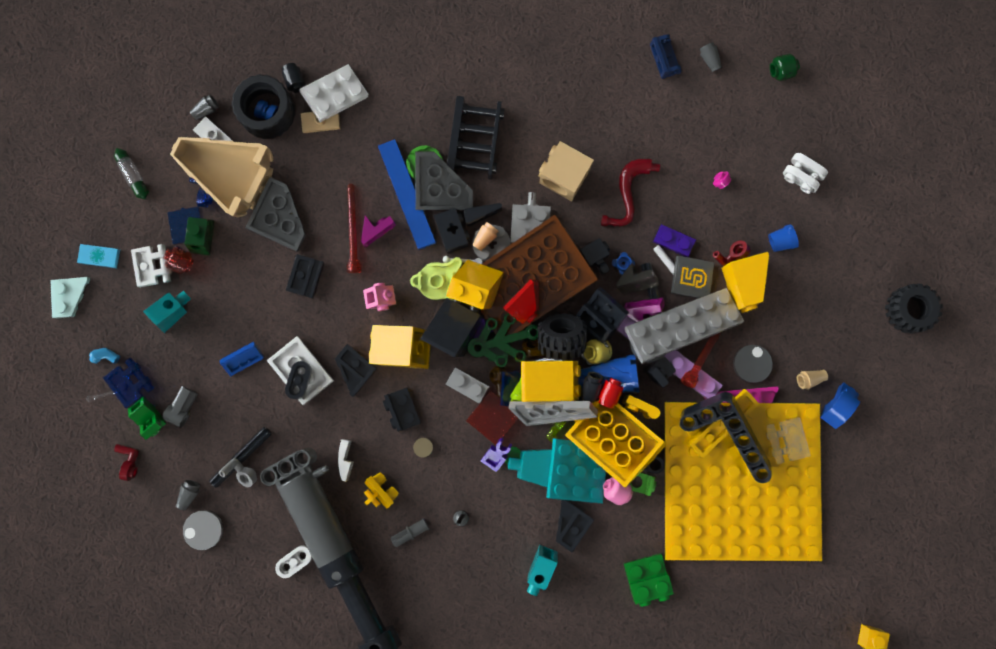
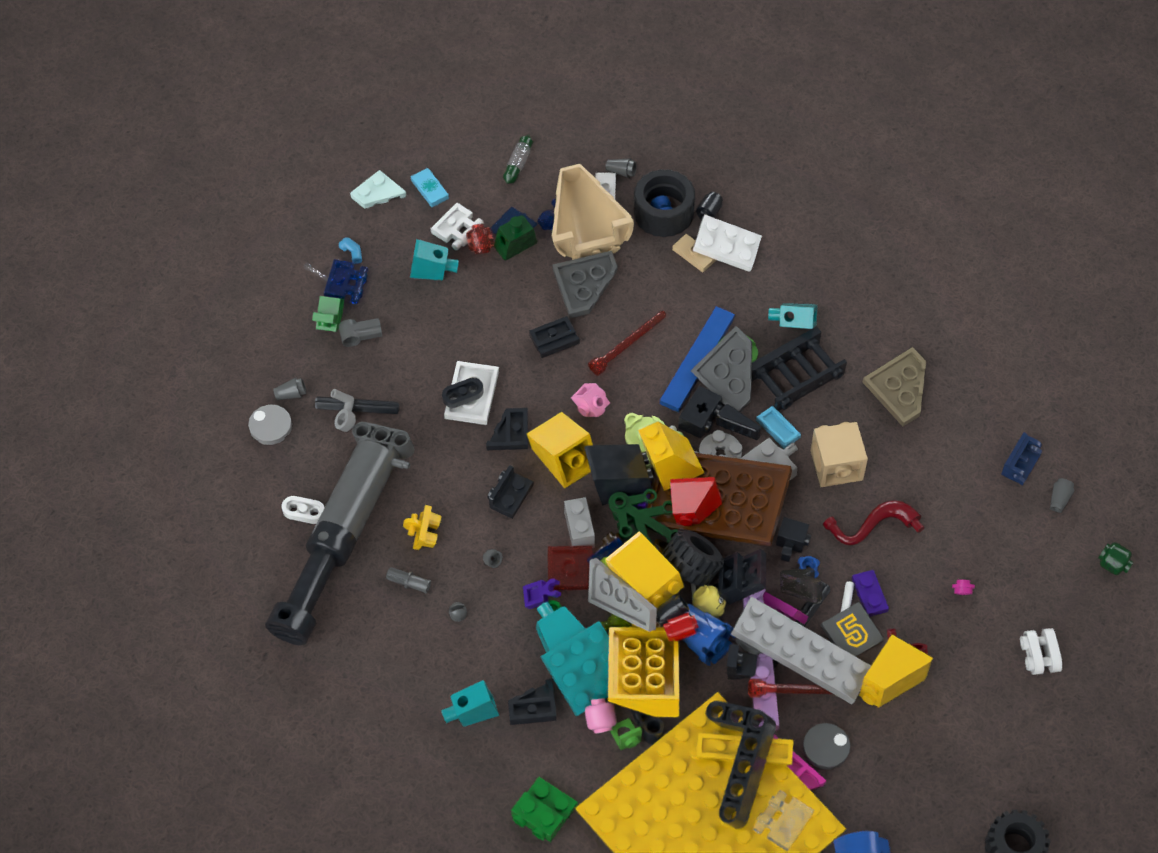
camera: 50 degrees right, 25 degrees down
dark red plate [114,444,139,481] -> none
blue plate [220,341,264,377] -> none
white slope [338,439,354,482] -> none
magenta slope [361,215,396,248] -> none
dark tan tile [413,438,433,457] -> none
light nougat cone [472,222,499,251] -> none
yellow plate [621,395,660,419] -> none
blue piece [768,224,799,252] -> none
tan cone [797,369,828,390] -> none
none -> dark grey hinge [483,549,503,568]
none -> medium azure tile [756,406,801,449]
none -> torso [768,303,818,329]
none -> dark tan plate [862,347,926,427]

